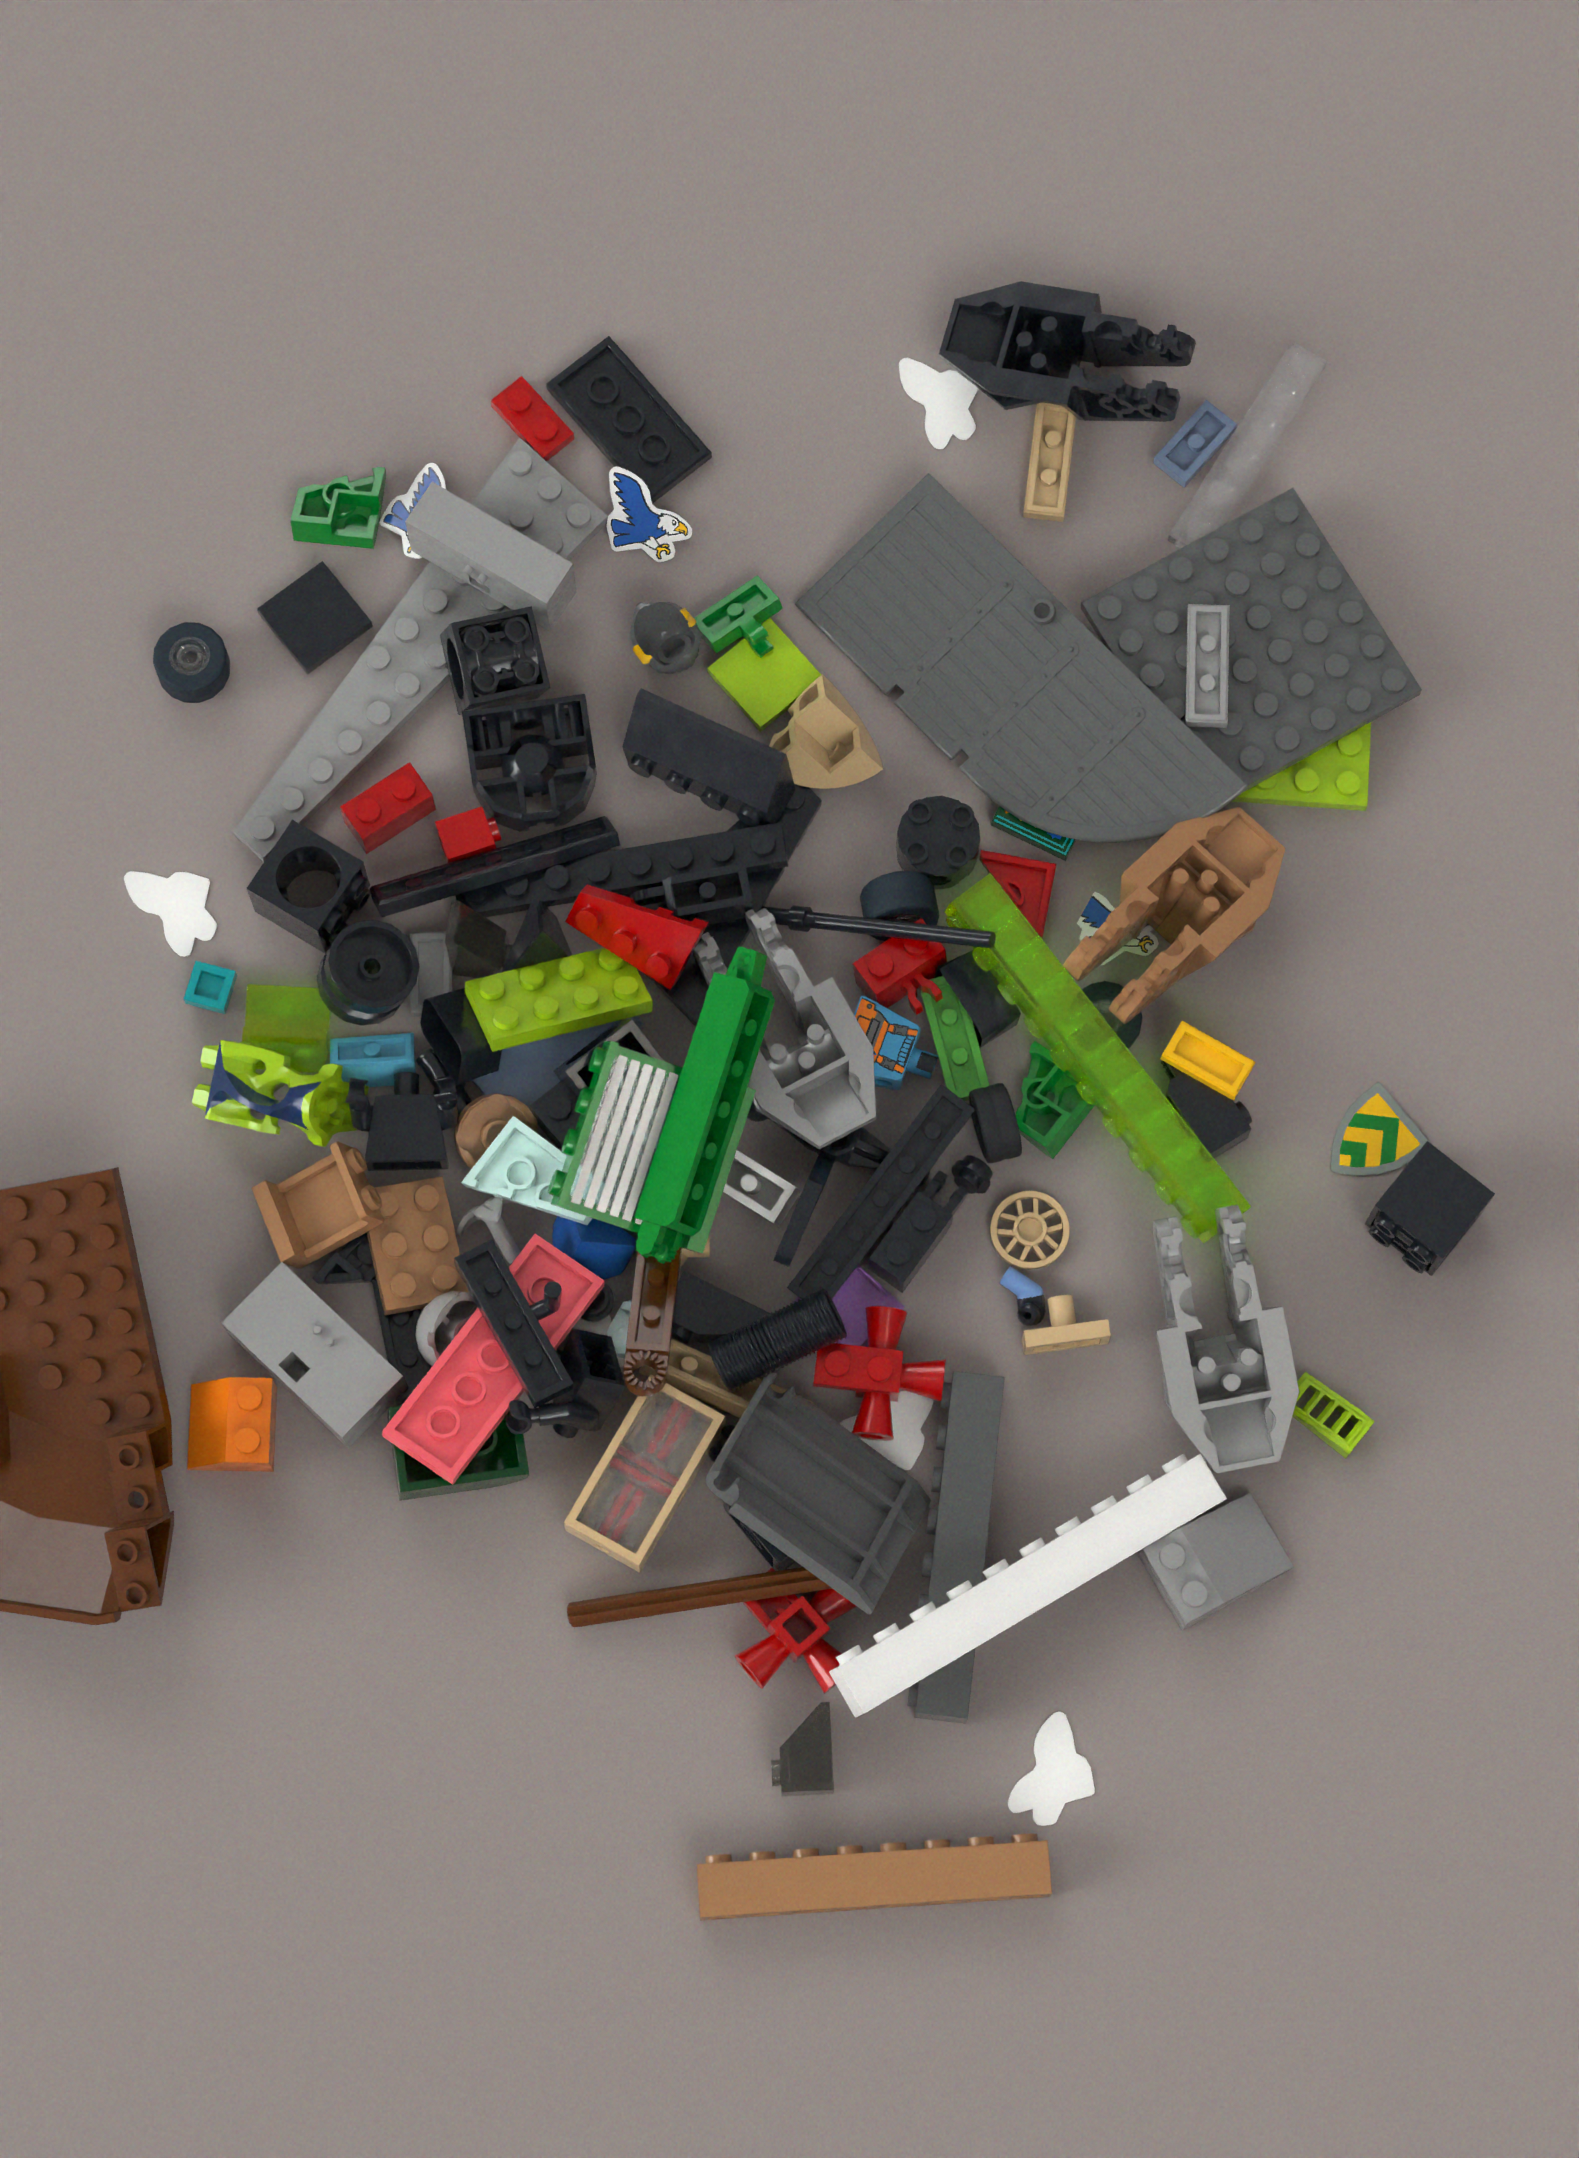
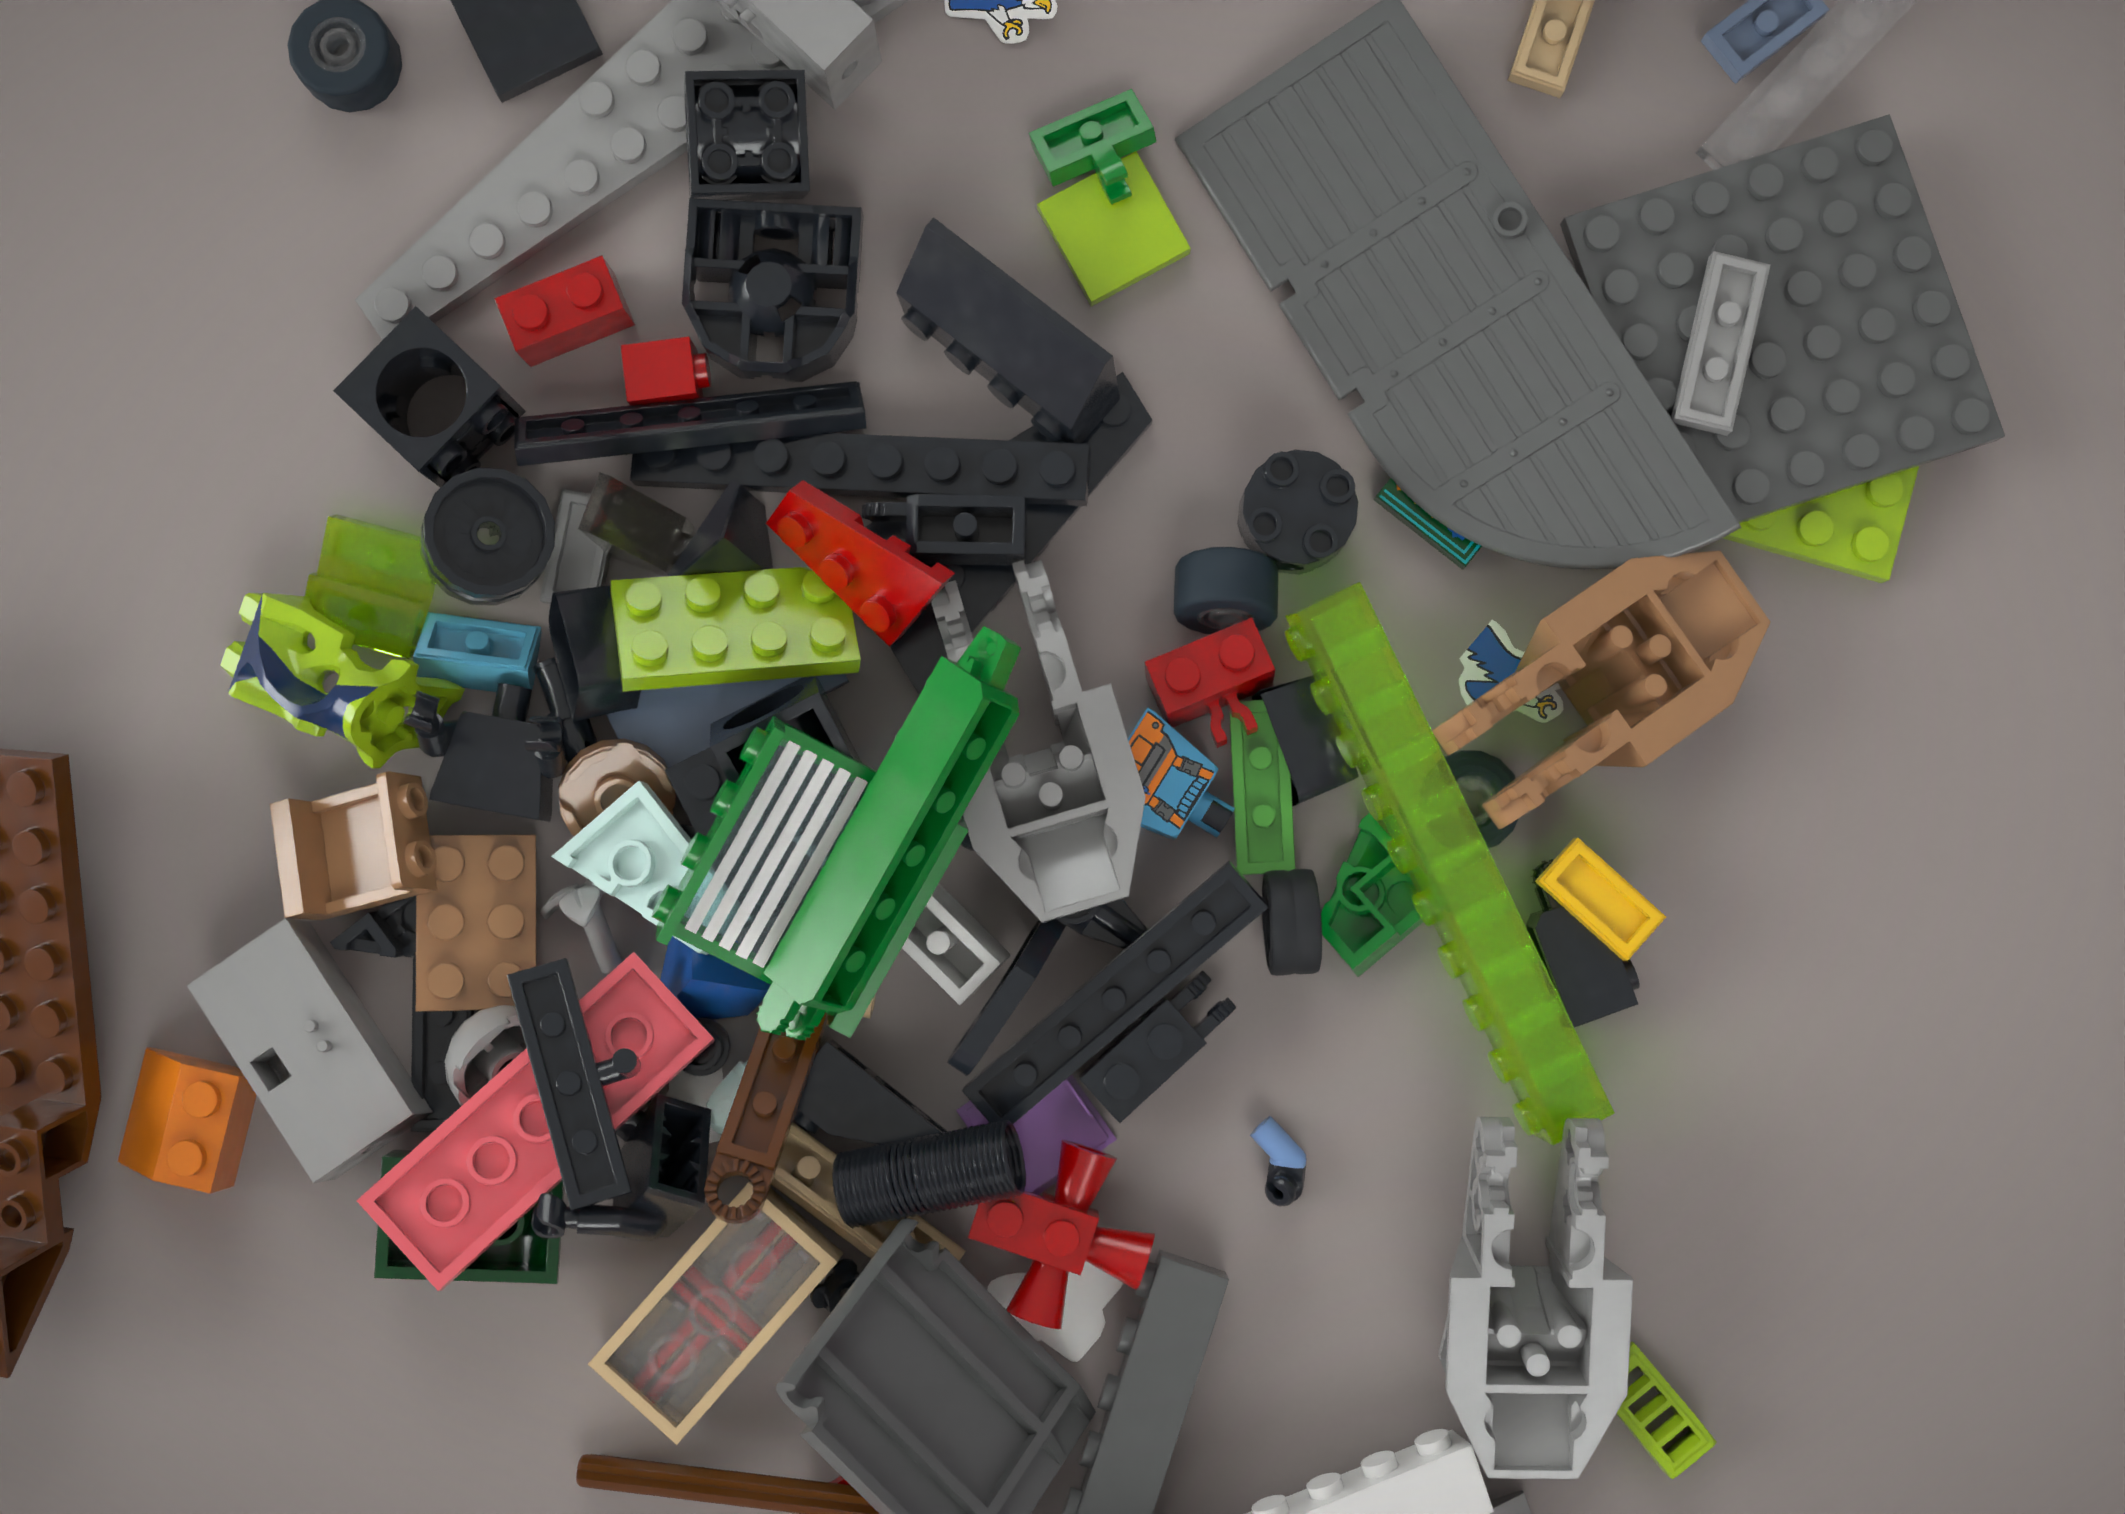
camera: 10 degrees right, 10 degrees up
white sticker [124,871,217,957] -> none
teal plate [183,961,238,1014] -> none
dark grey hair [630,602,703,674] -> none
black bar [761,905,996,948] -> none
tan brick [769,674,883,789] -> none
black plate [951,1155,993,1194] -> none
red tile [979,850,1057,940] -> none
tan wheel [990,1191,1070,1270] -> none
tan tile [1022,1295,1111,1355] -> none
sticker [1331,1082,1430,1176] -> none
black brick [1365,1141,1495,1276] -> none

